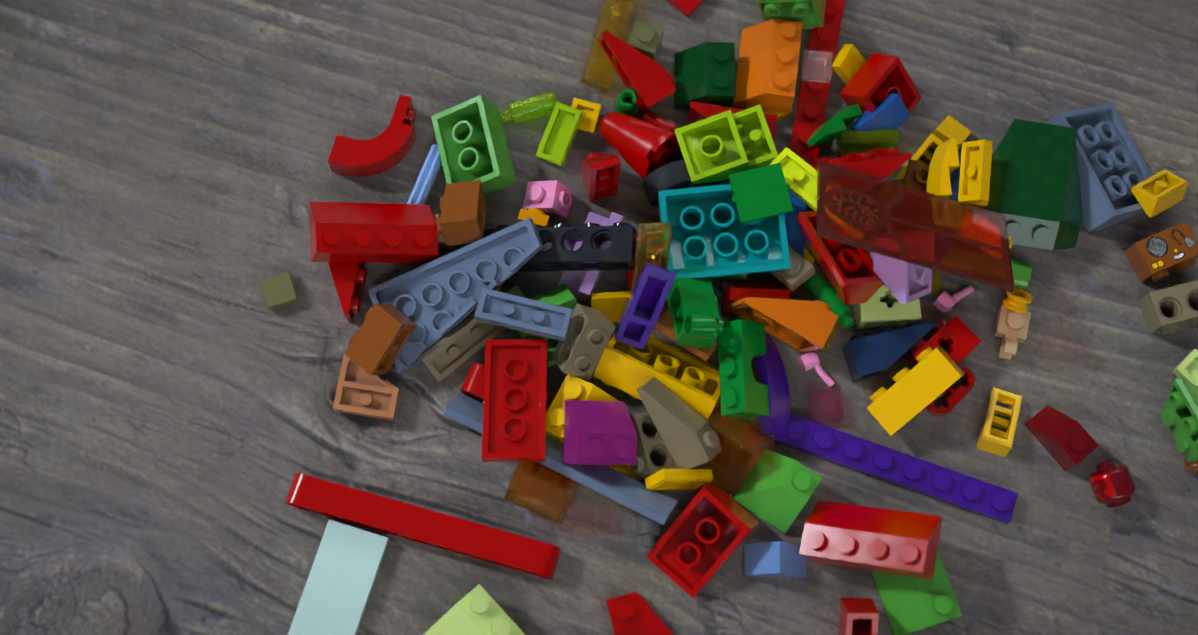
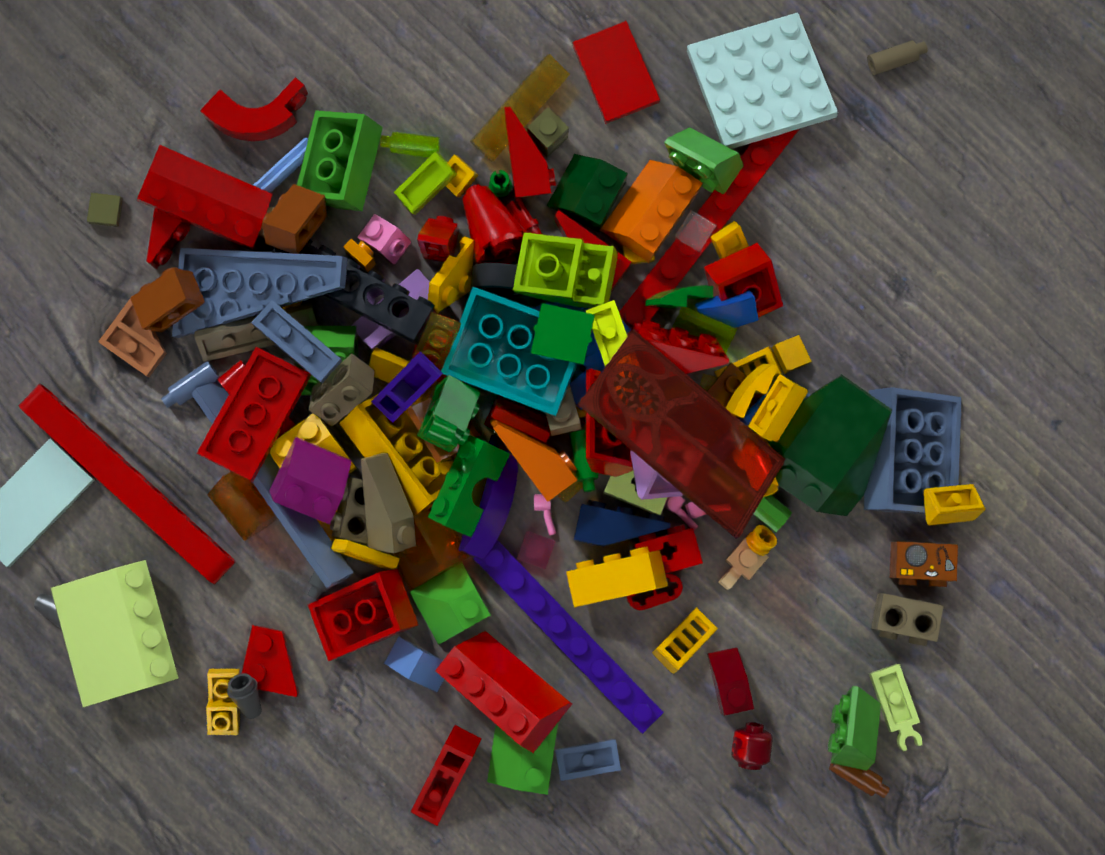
camera: 25 degrees right, 10 degrees up
none -> sand blue cylinder [161,361,219,408]
none -> yellow wing [428,236,475,313]
none -> sand blue plate [555,739,621,781]
none -> bright pink hand [665,496,698,530]

